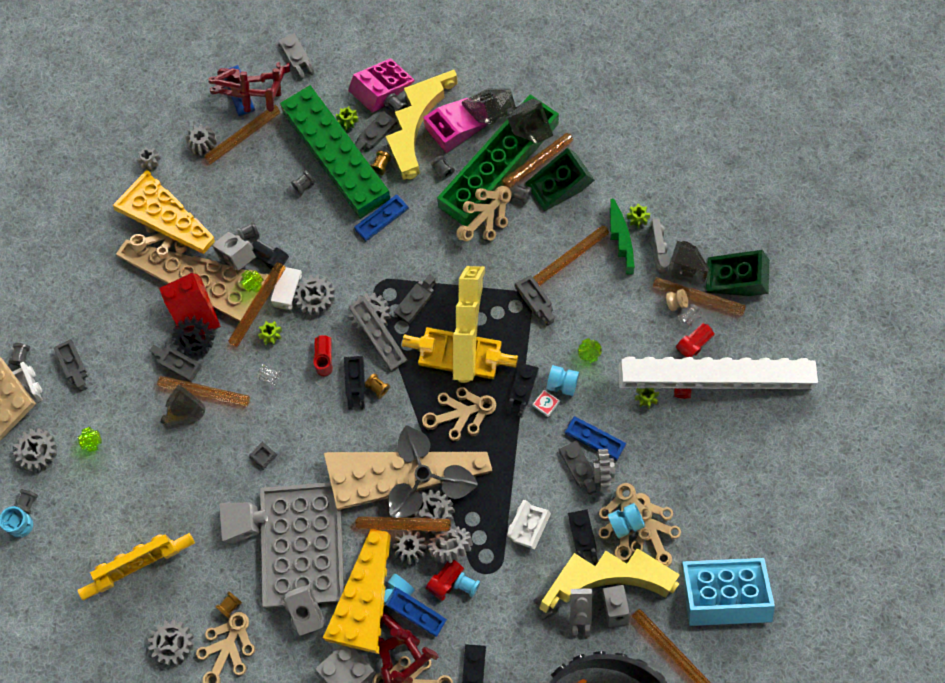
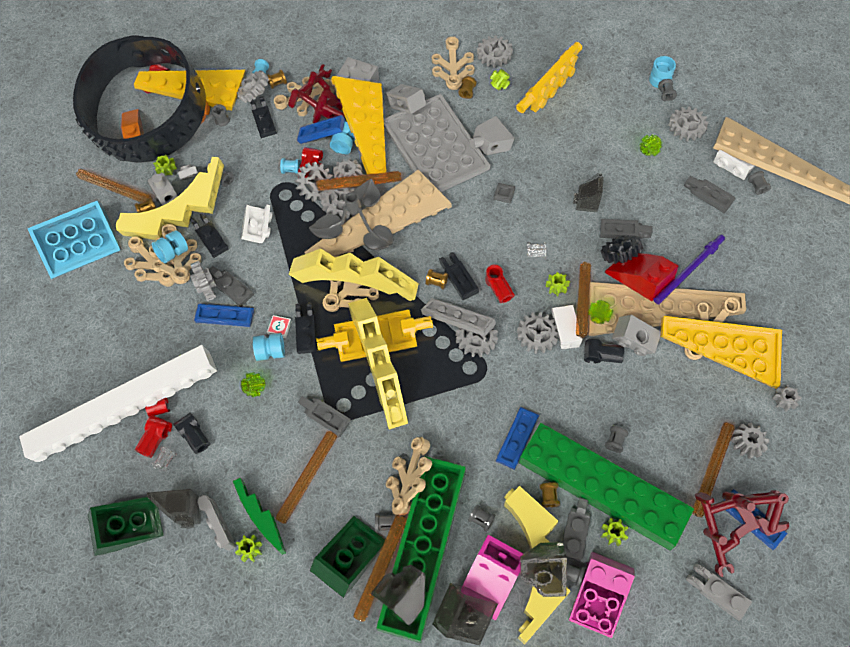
camera: 155 degrees right, 5 degrees down
clear orange axle [157,376,250,407] -> none
dark grey bush [237,221,260,241] -> none
dark grey hinge [394,274,436,324] -> none
clear orange axle [653,278,746,316] -> none
tan wheel [666,289,688,311] -> none
none -> pearl gold bush [135,197,157,213]
none -> lime gear [153,155,177,176]
none -> black piece [173,412,210,454]
none -> light yellow arch [289,249,419,301]
none -> lime gear [490,69,510,90]
none -> clear smoke slope [520,542,567,597]
none -> dark purple bar [654,235,725,305]

